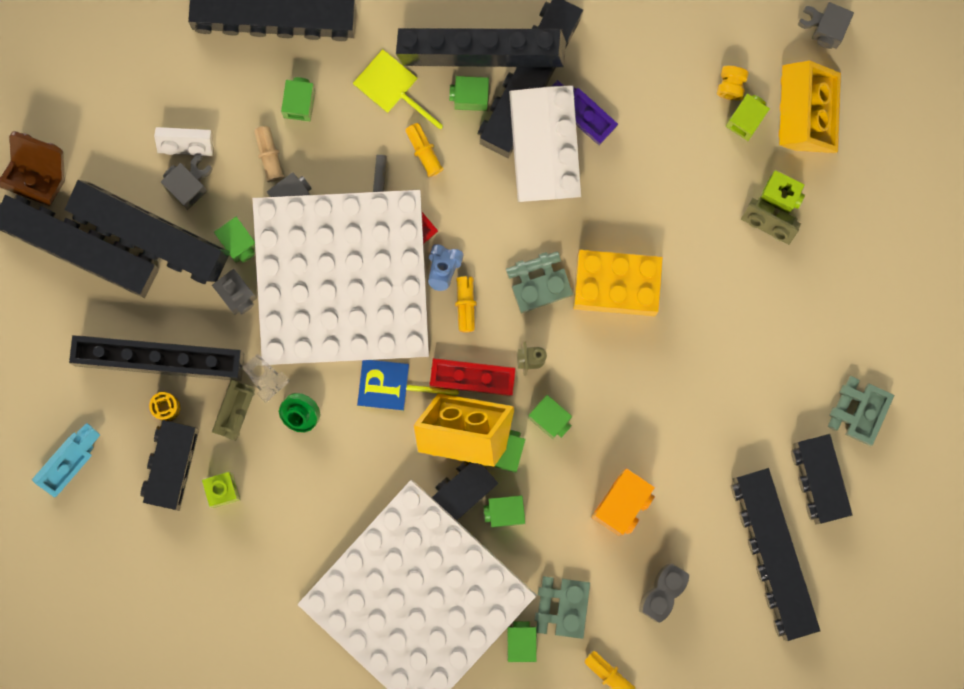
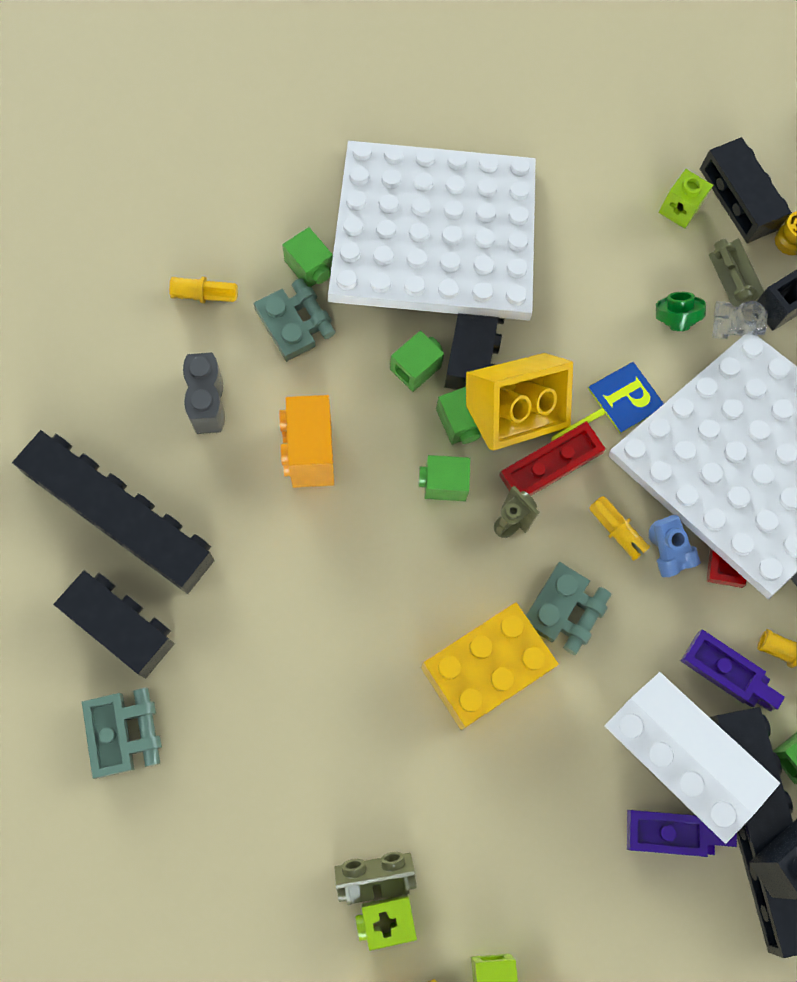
camera: 140 degrees right, 10 degrees down
none -> dark purple hinge [680,629,785,711]

